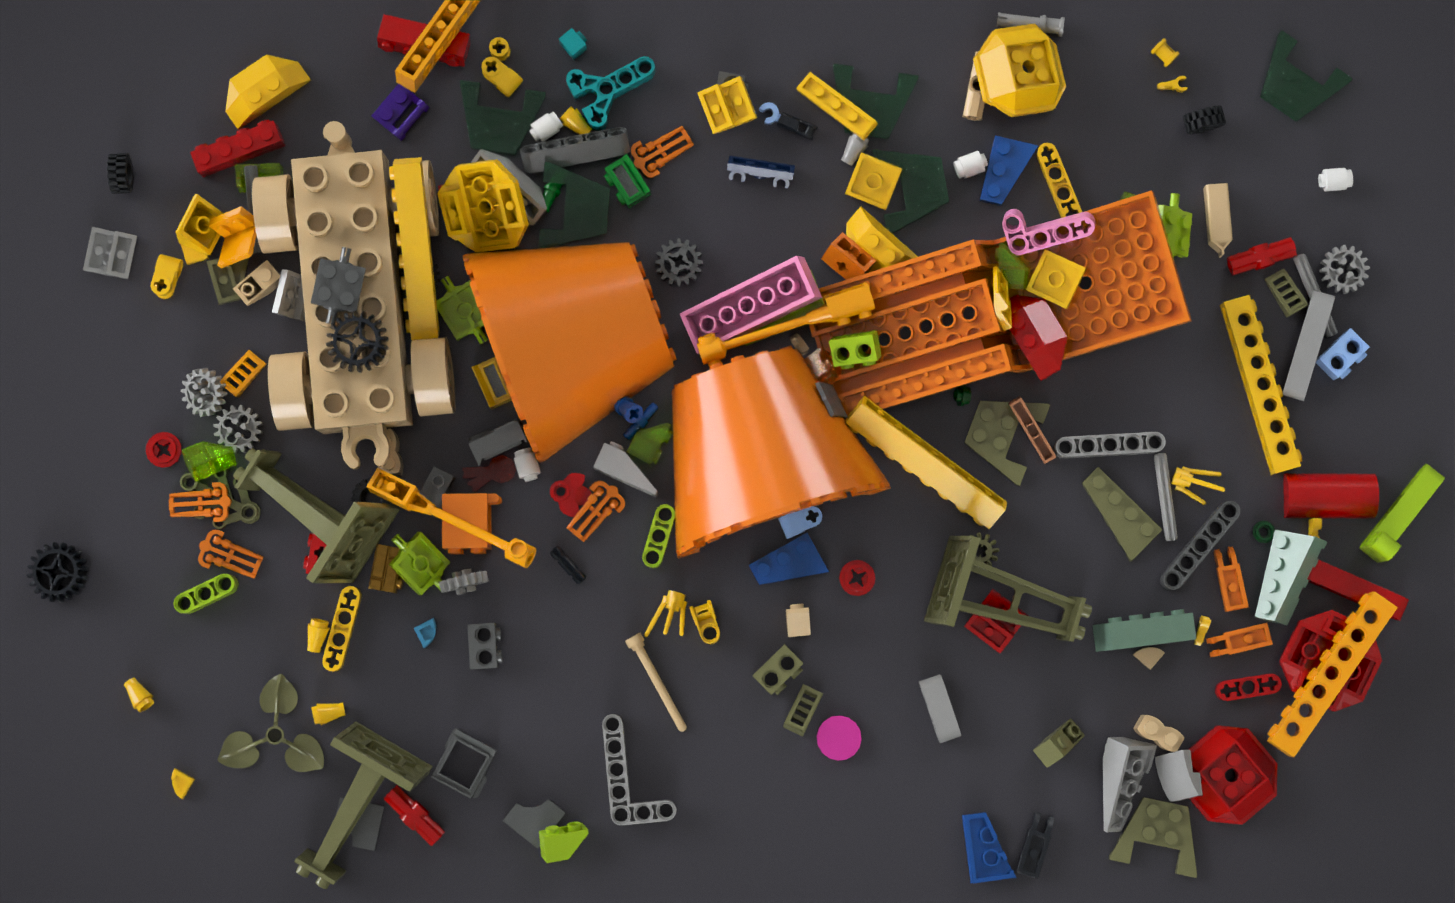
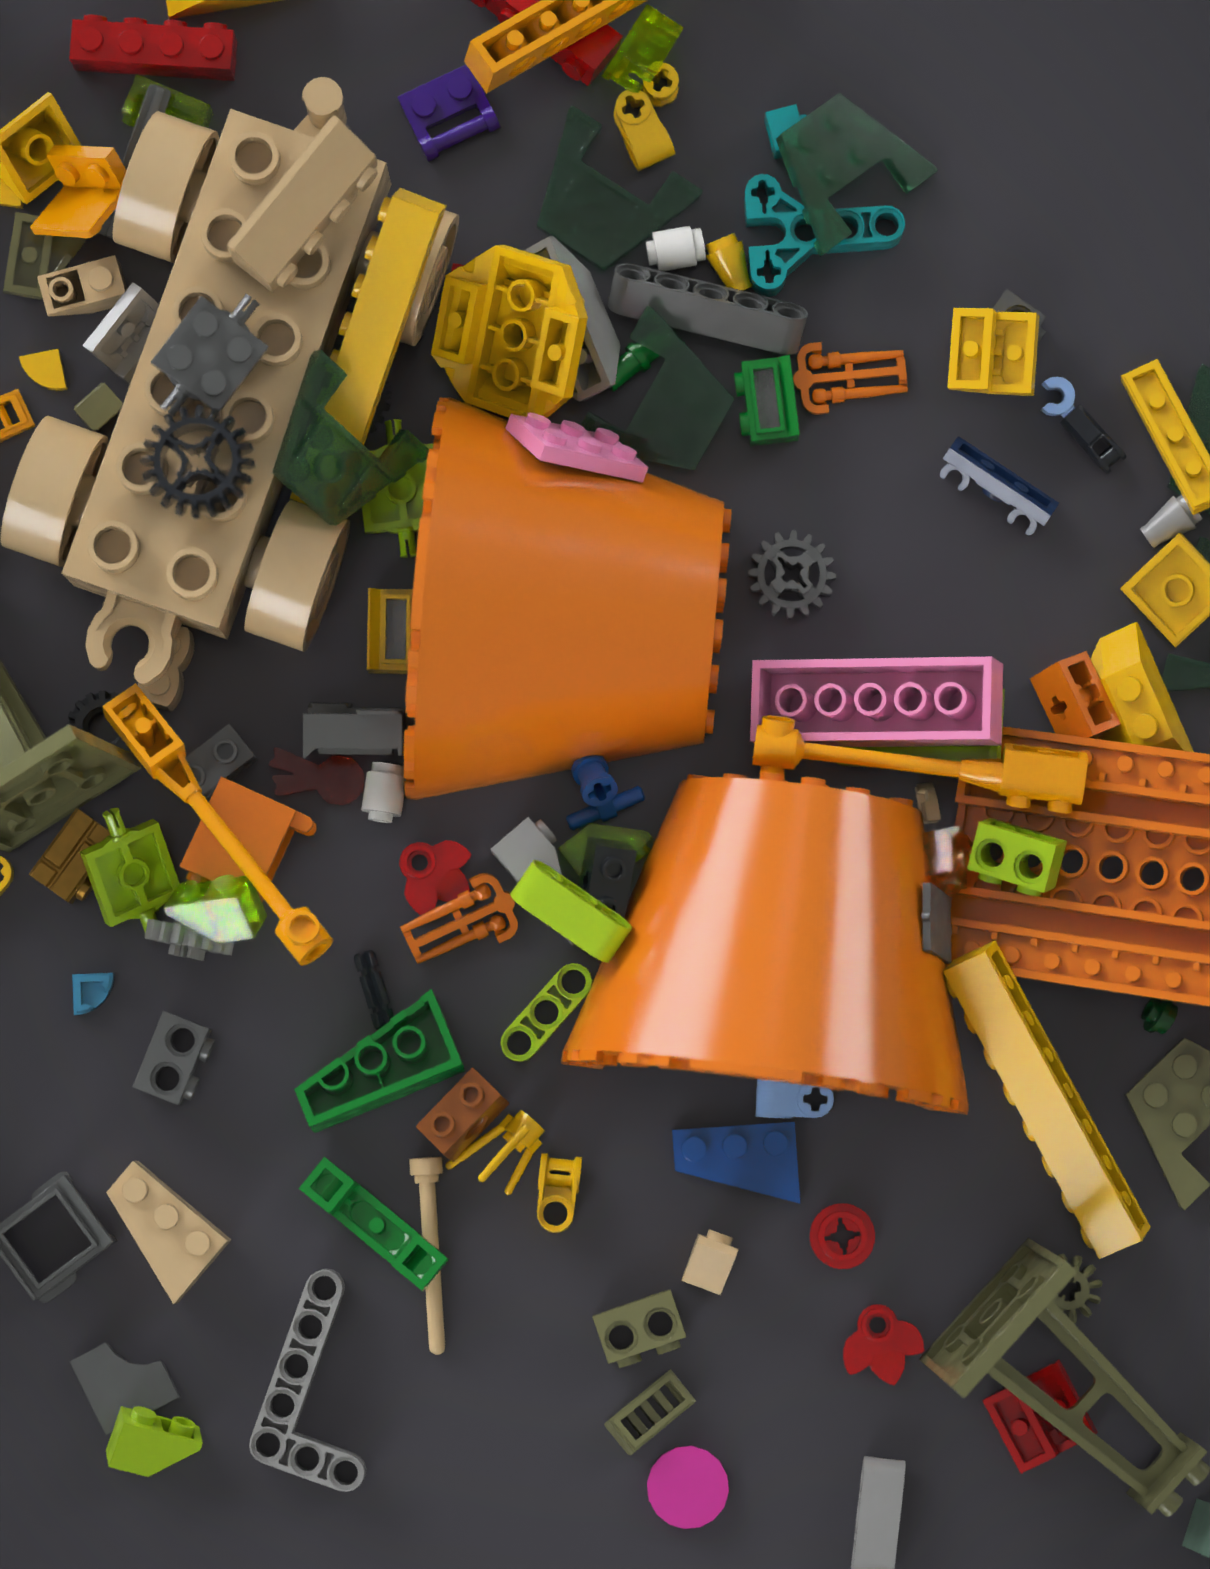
camera: 25 degrees right, 0 degrees up
none -> yellow tile [19,349,68,391]
none -> olive slope [74,383,123,431]
none -> tan wedge [106,1161,231,1304]
none -> clear neon green slope [163,875,267,944]
none -> tan slope [227,115,378,293]
none -> clear green wing [272,351,429,525]
none -> green wedge [294,989,466,1133]
none -> green slope [298,1157,449,1291]
none -> dark orange brick [415,1067,510,1162]
none -> bright pink plate [505,413,648,482]
none -> lime beam [510,860,632,963]
none -> black brick [579,837,637,919]
none -> clear neon green hinge [601,4,684,93]
none -> clear green wing [776,93,939,257]
none -> red plate [843,1304,924,1385]

